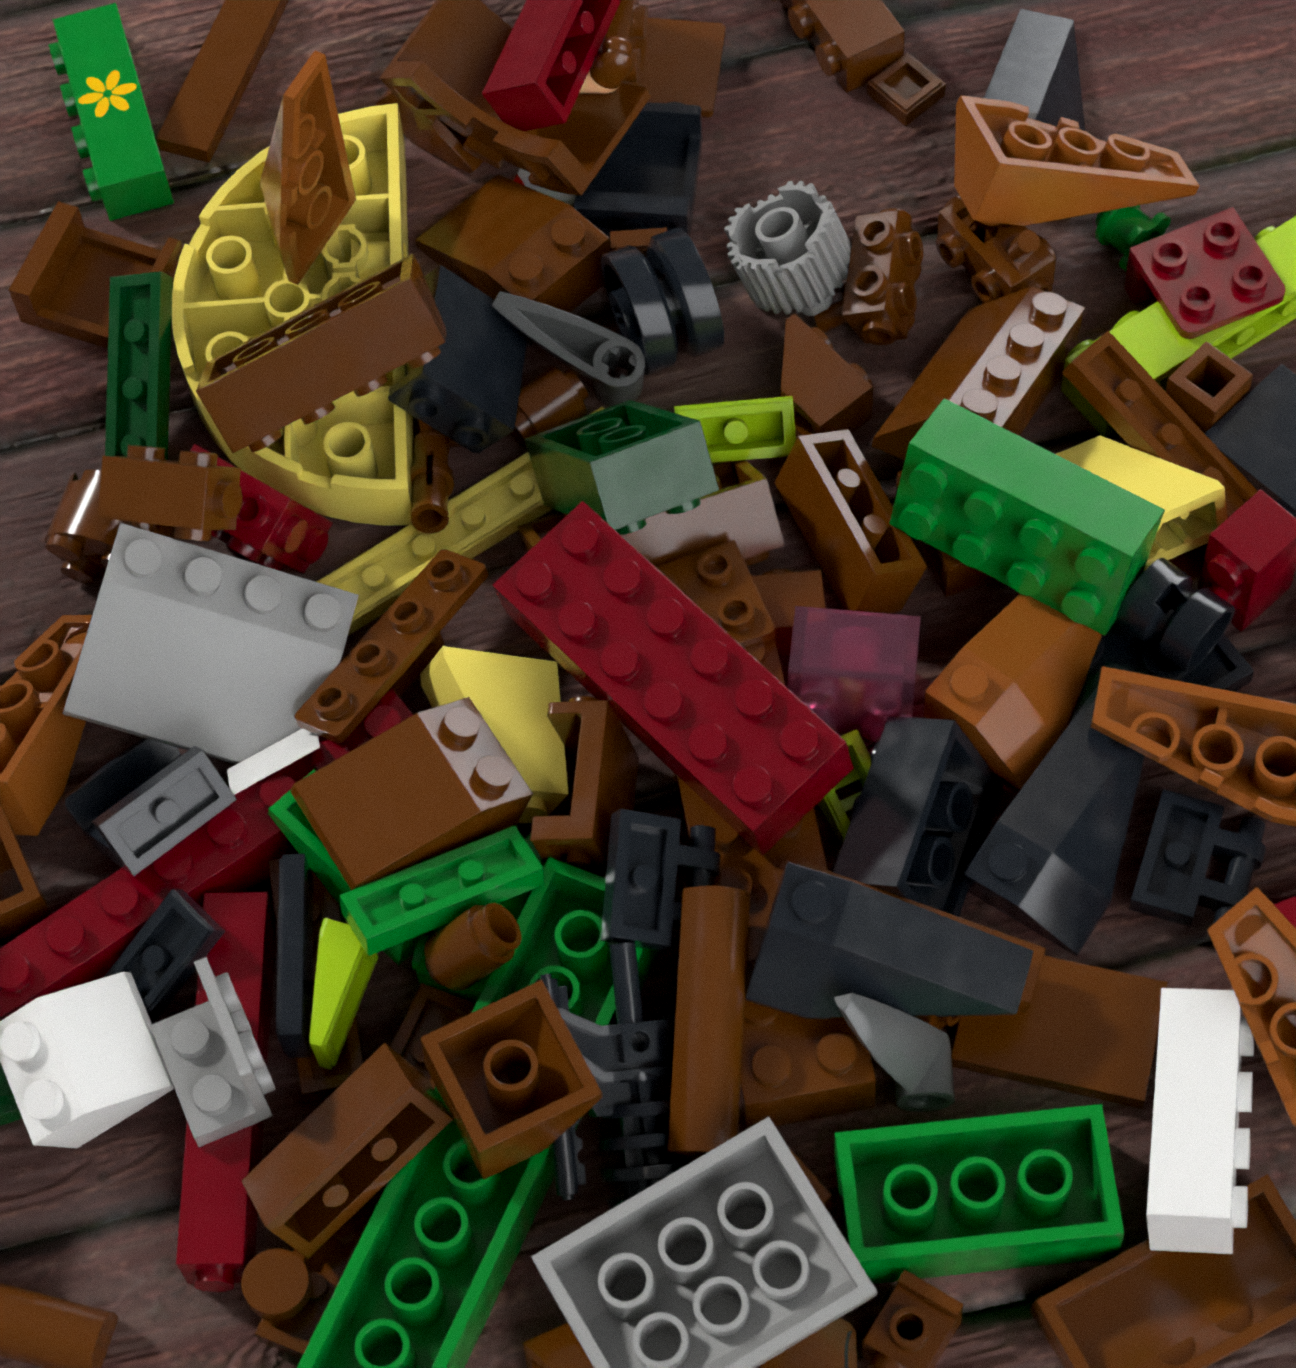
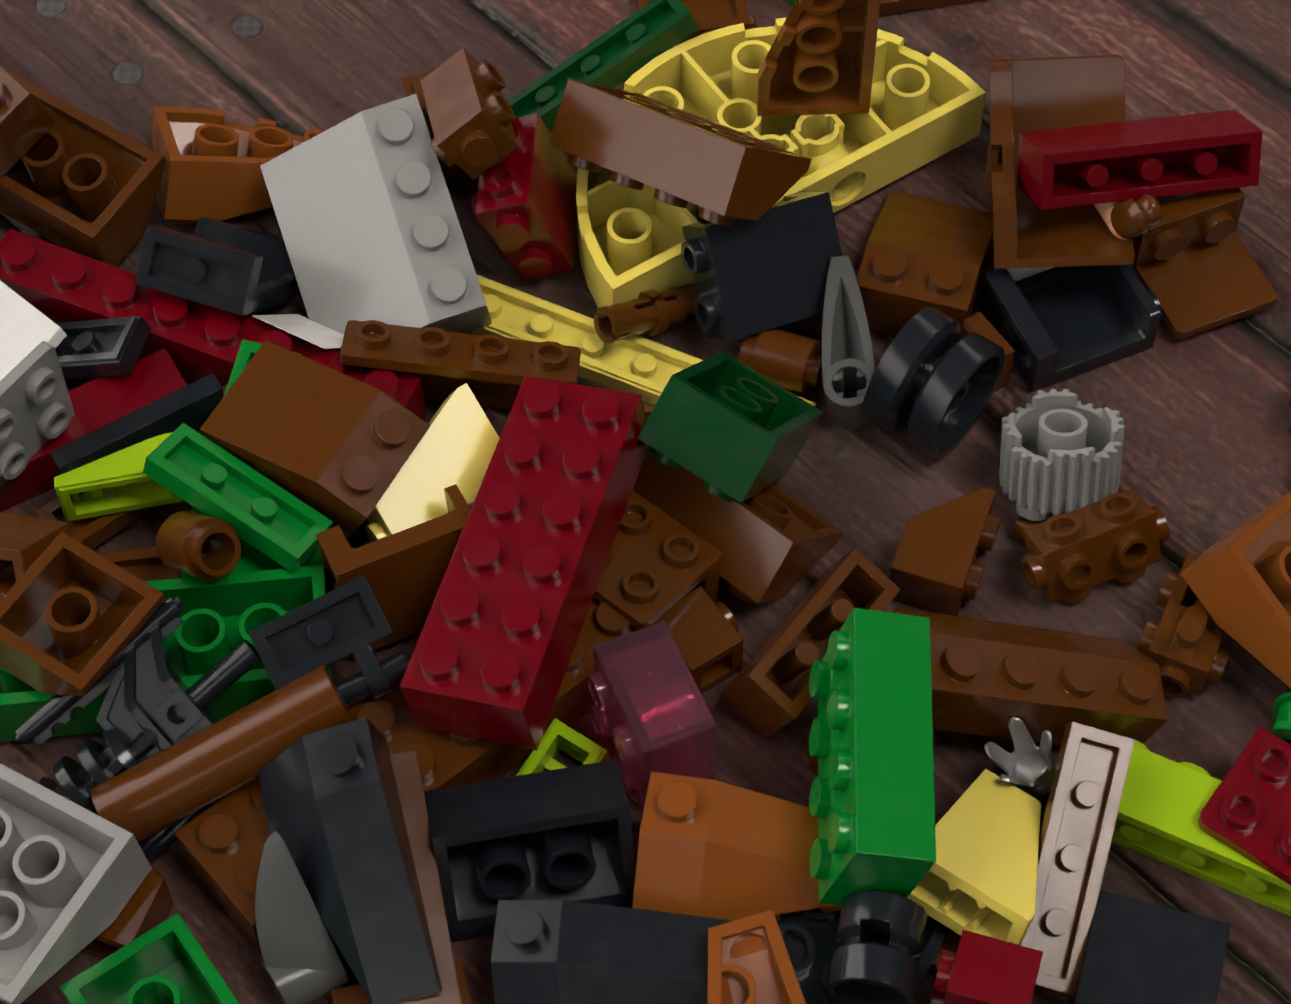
camera: 55 degrees right, 5 degrees down
lime slope [674,396,796,463] -> none
reddish brown brick [1166,341,1253,433] -> none
none -> flat silver piece [984,717,1056,798]

